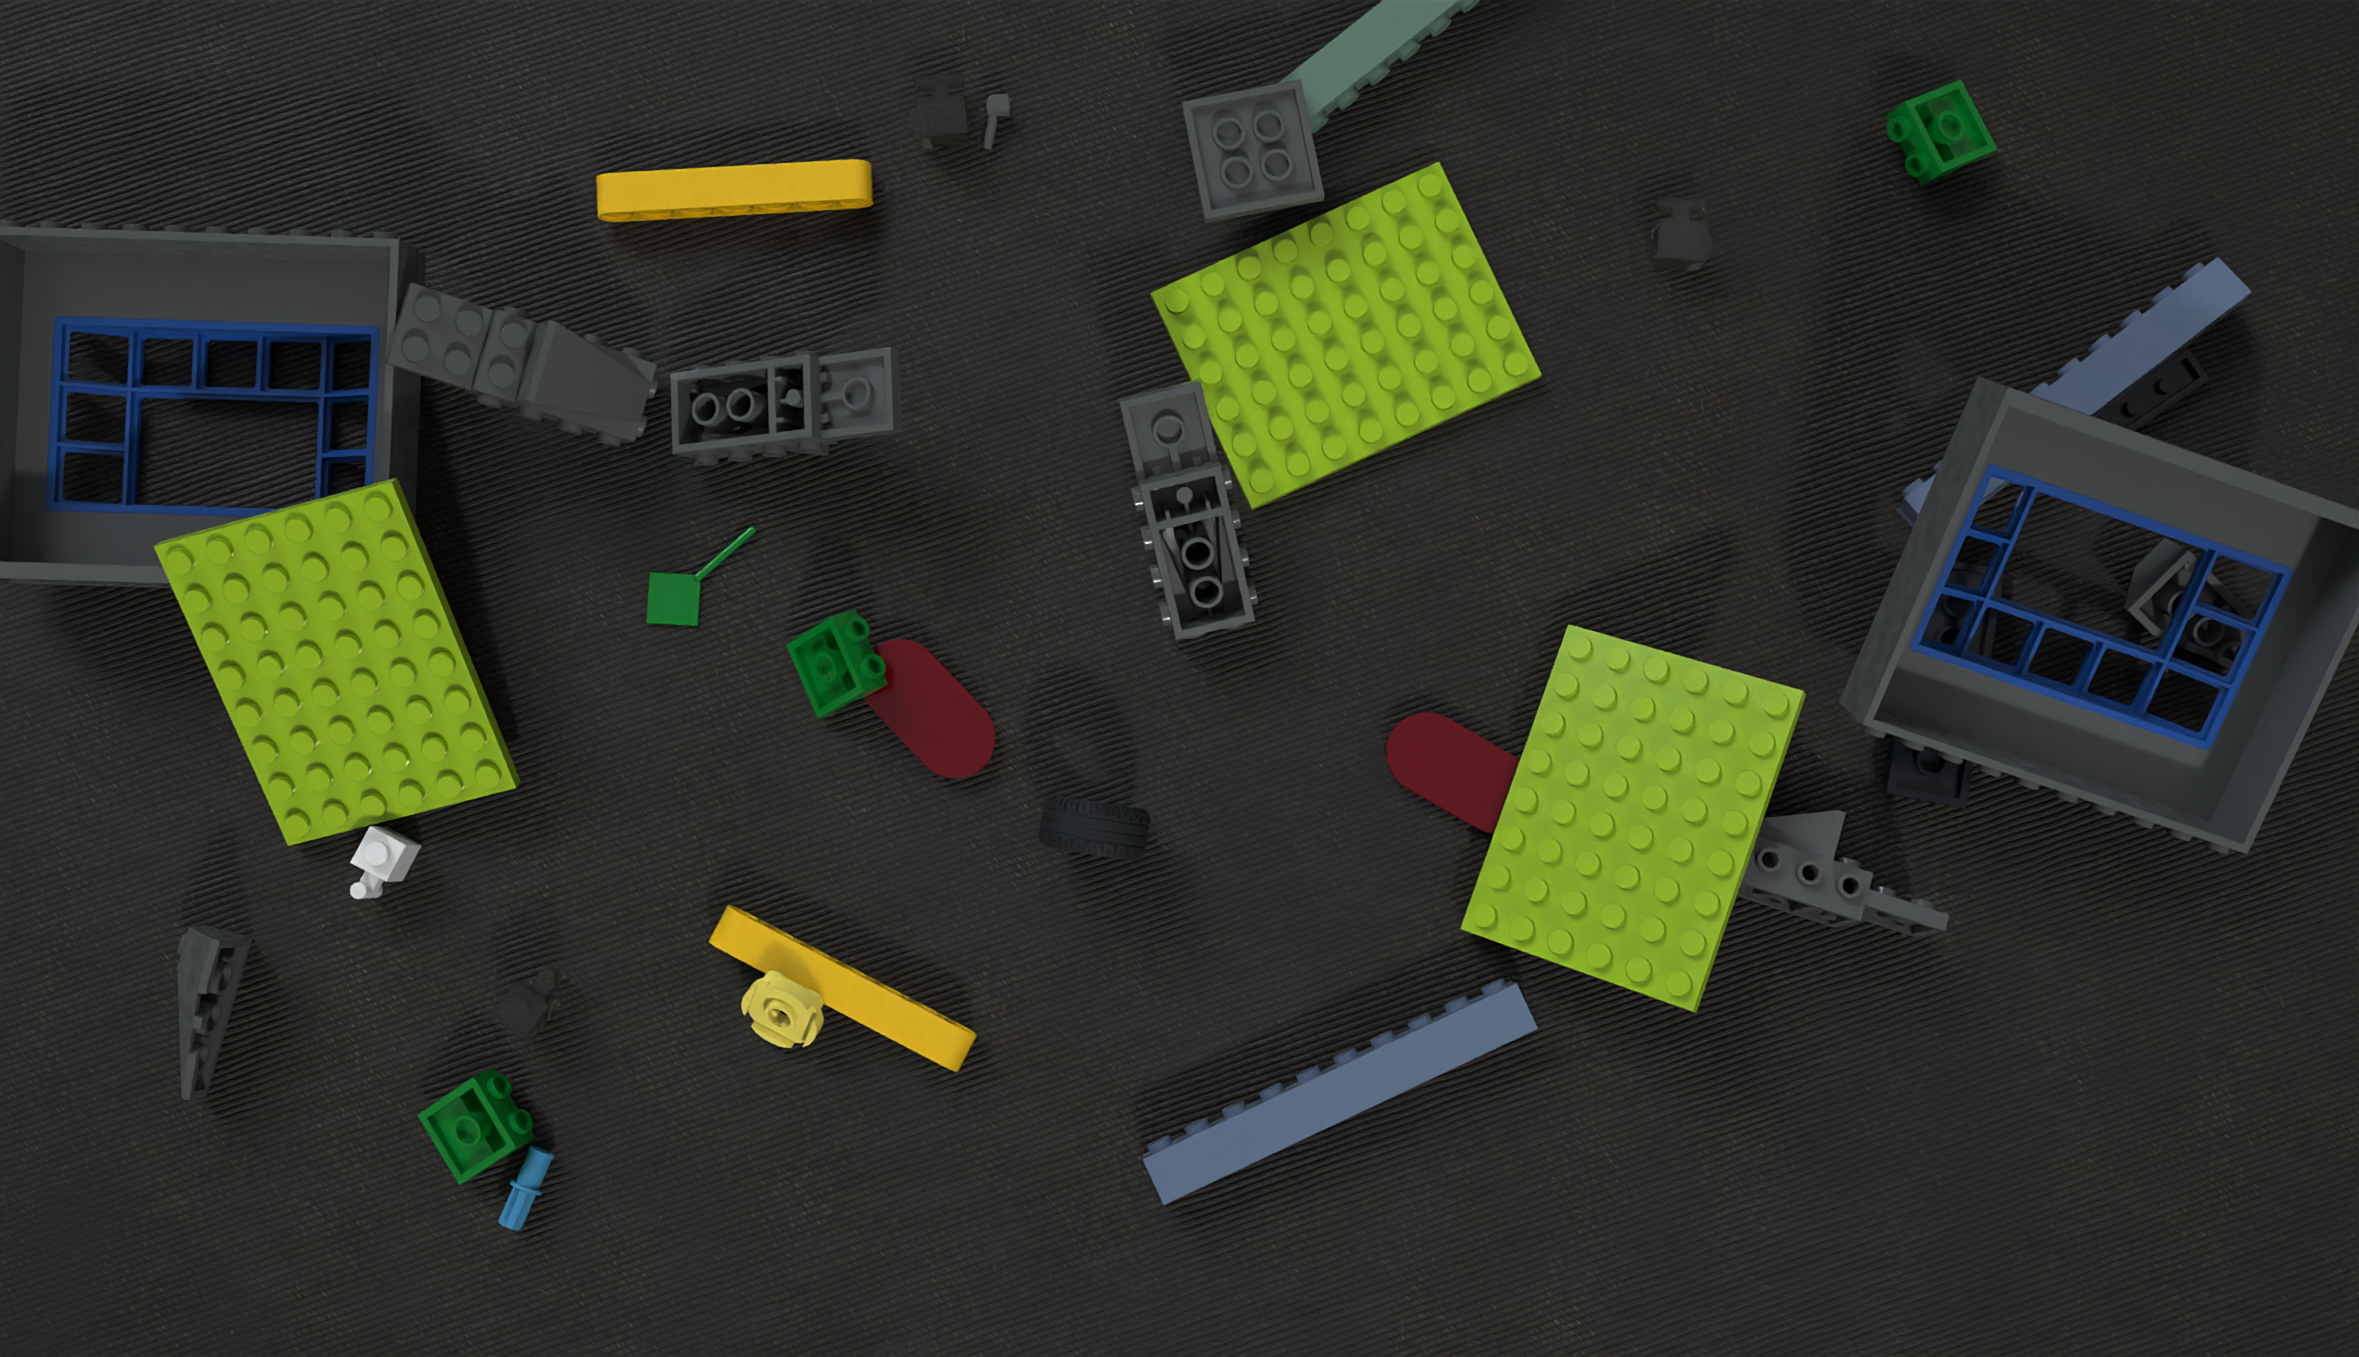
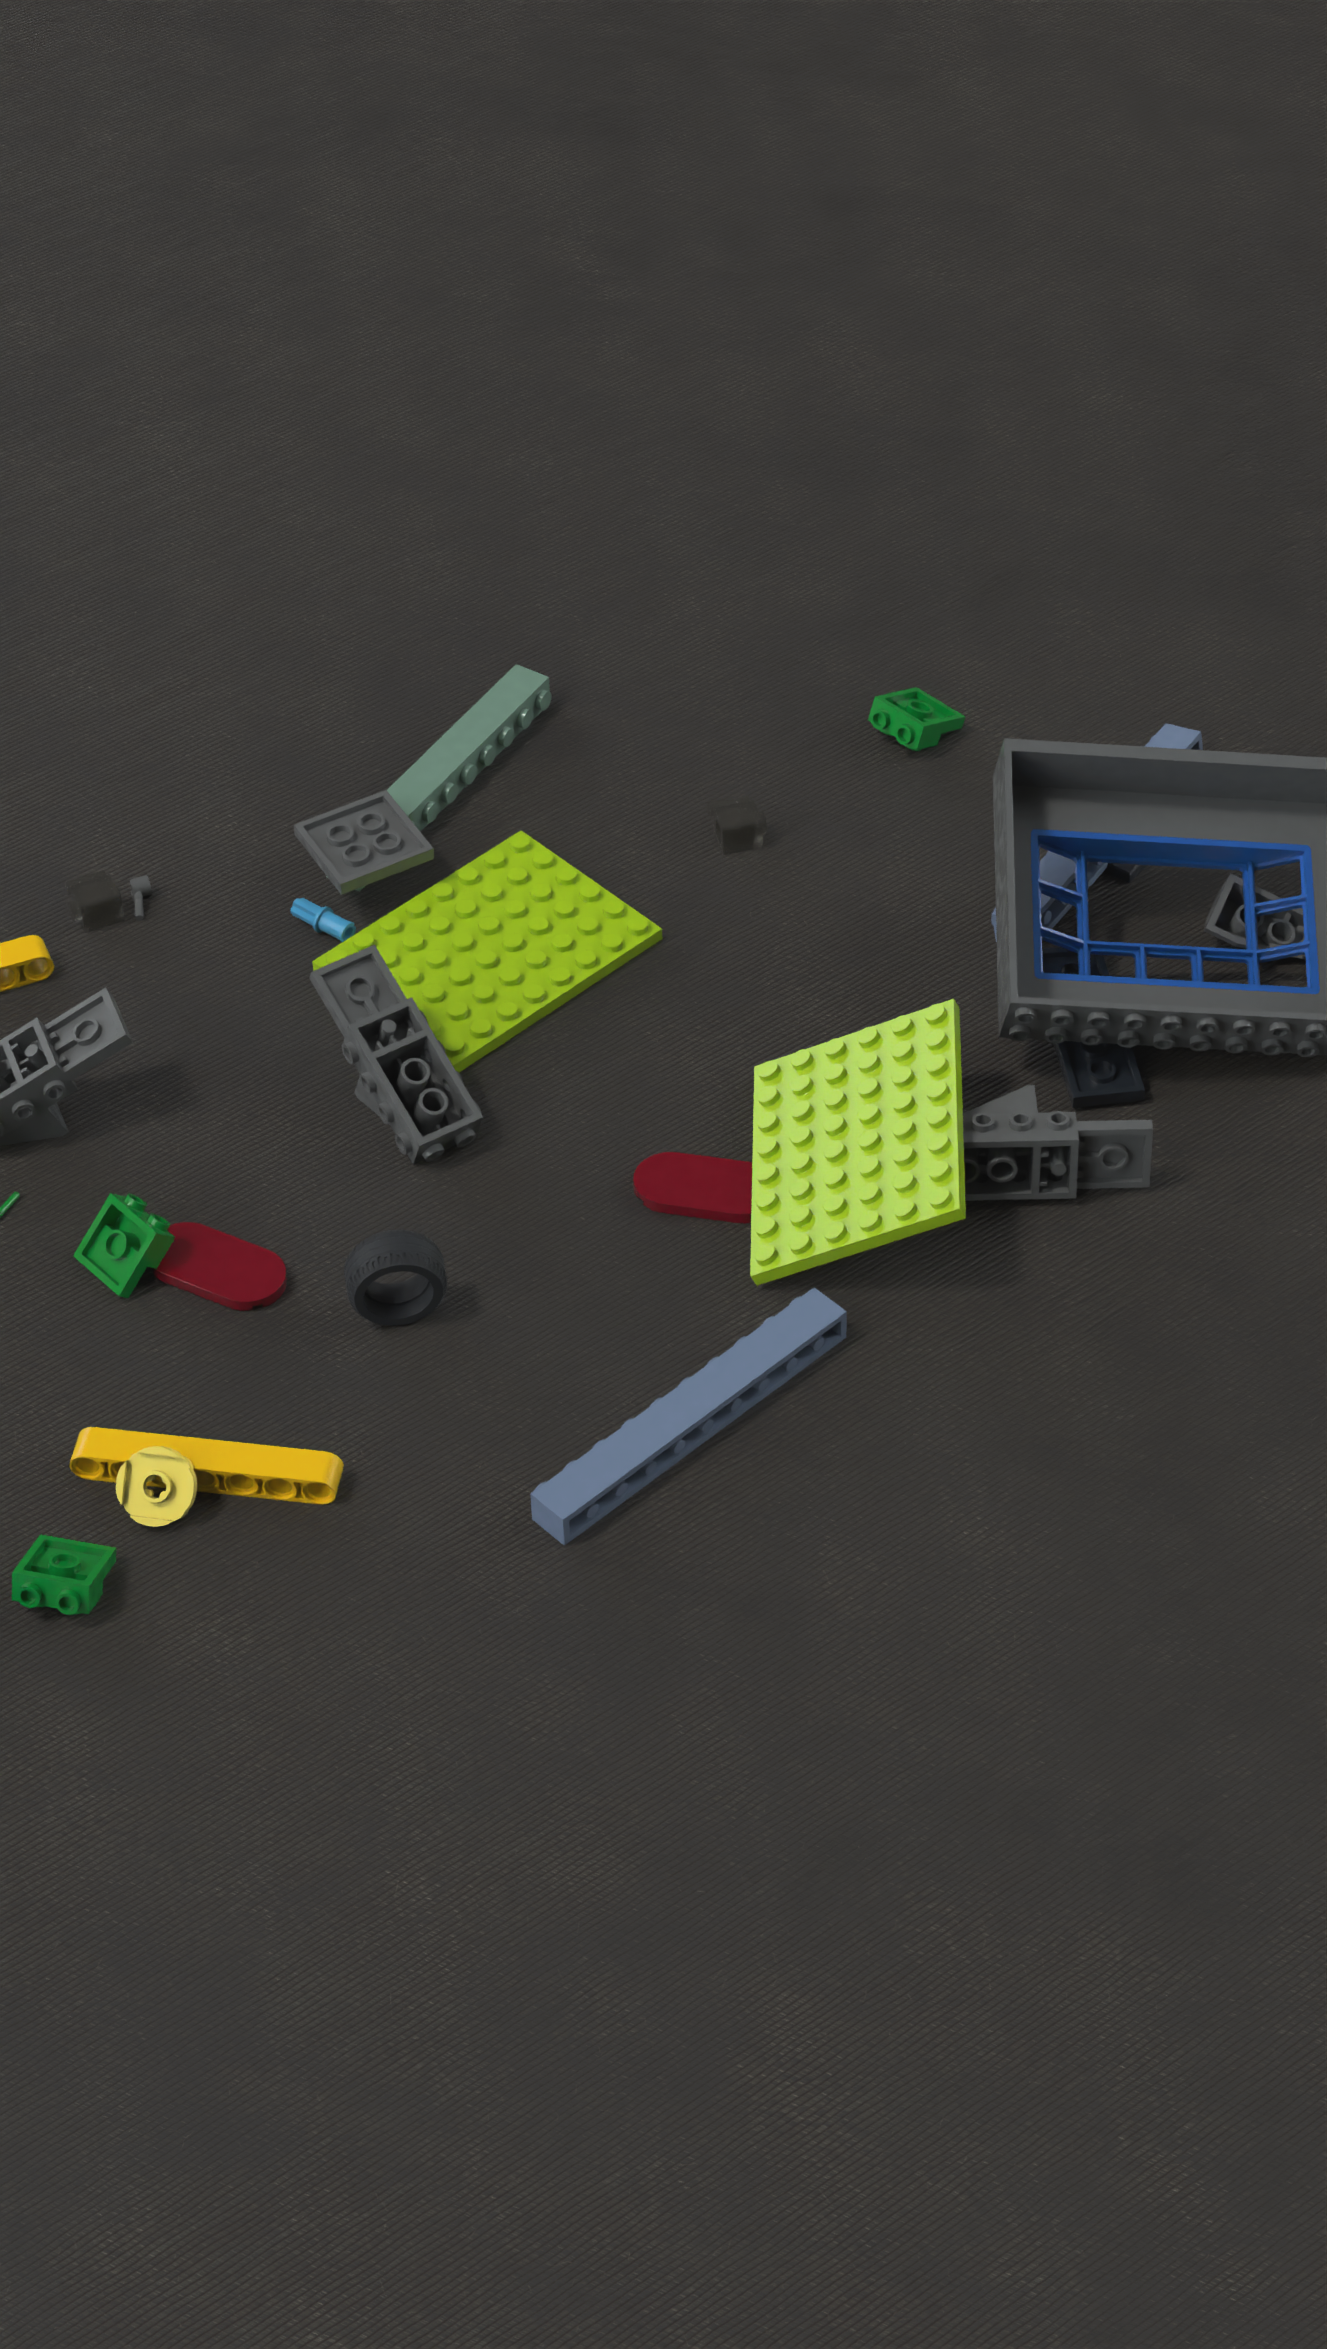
camera: 15 degrees left, 40 degrees down
none -> green plate [12,1534,116,1615]
none -> dark azure axle [290,898,356,942]

